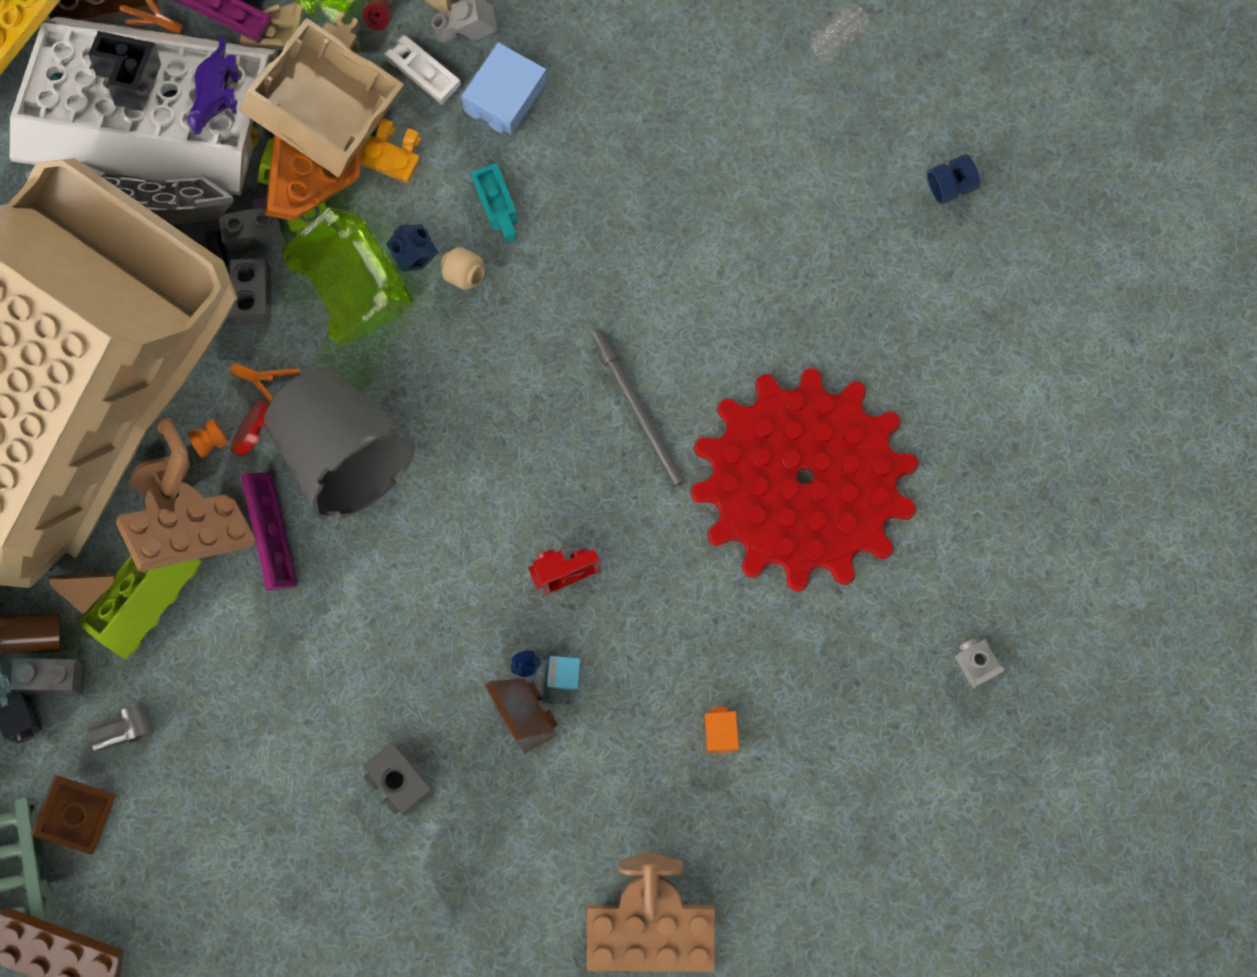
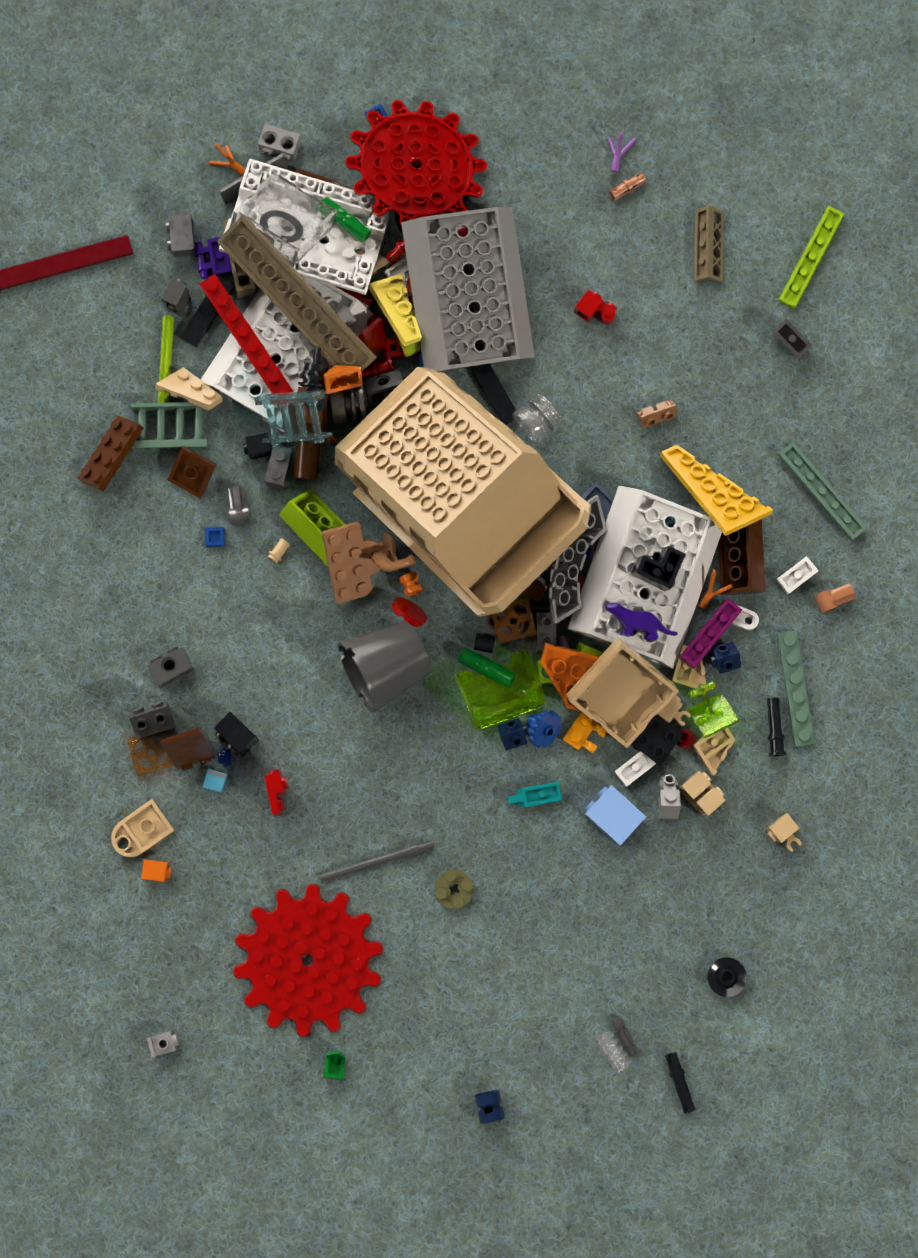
camera: 95 degrees right, 5 degrees up
medium nougat slope [48,572,114,614] -> none
orange plant [230,363,301,403] -> none
magenta tile [241,473,298,591] -> none
tan head [441,247,485,290] -> none
medium nougat plate [587,853,715,972] -> none
none -> tan tile [111,799,175,857]
none -> clear orange piece [127,730,175,777]
none -> dark grey brick [129,701,174,739]
none -> blue tile [205,527,225,547]
none -> black brick [214,712,259,756]
none -> tan pin [267,538,290,563]
none -> green plate [323,1050,346,1081]
none -> olive plate [435,870,474,909]
none -> green axle [458,647,516,688]
none -> black beam [474,633,495,654]
none -> clear orange piece [492,597,537,644]
none -> blue plant [526,710,562,748]
none -> dark grey axle [613,1018,639,1057]
none -> black hinge [631,715,683,766]

